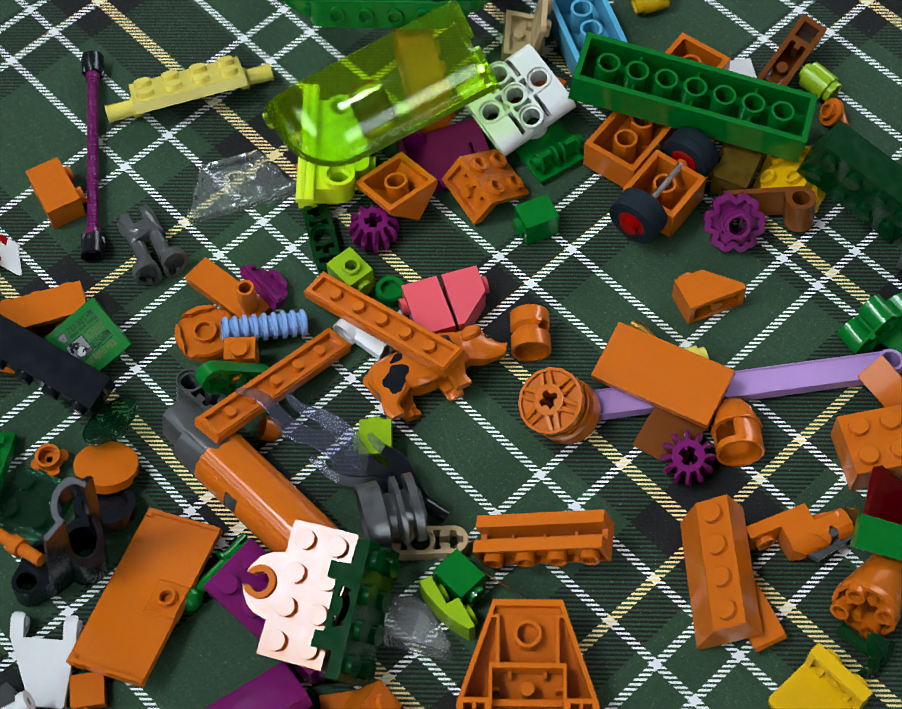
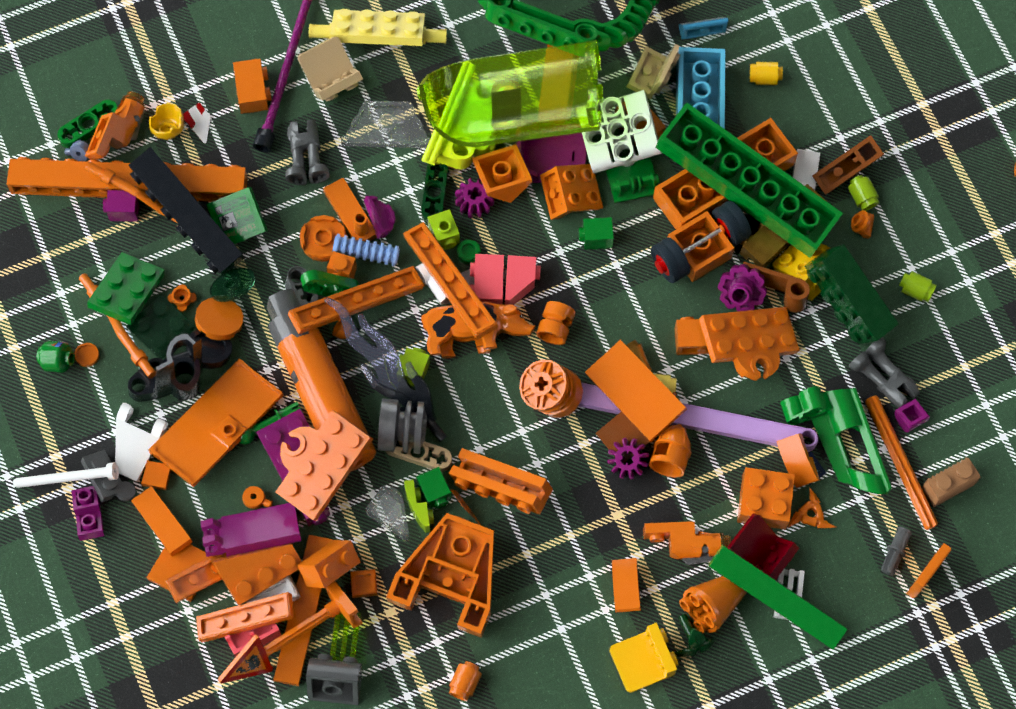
camera: 15 degrees right, 10 degrees up
dark green piece [310,538,400,687] -> none
orange slope [680,494,763,650] -> none
none -> orange piece [242,486,273,509]
none -> tan bracket [298,36,363,101]
none -> orange plate [699,307,800,381]

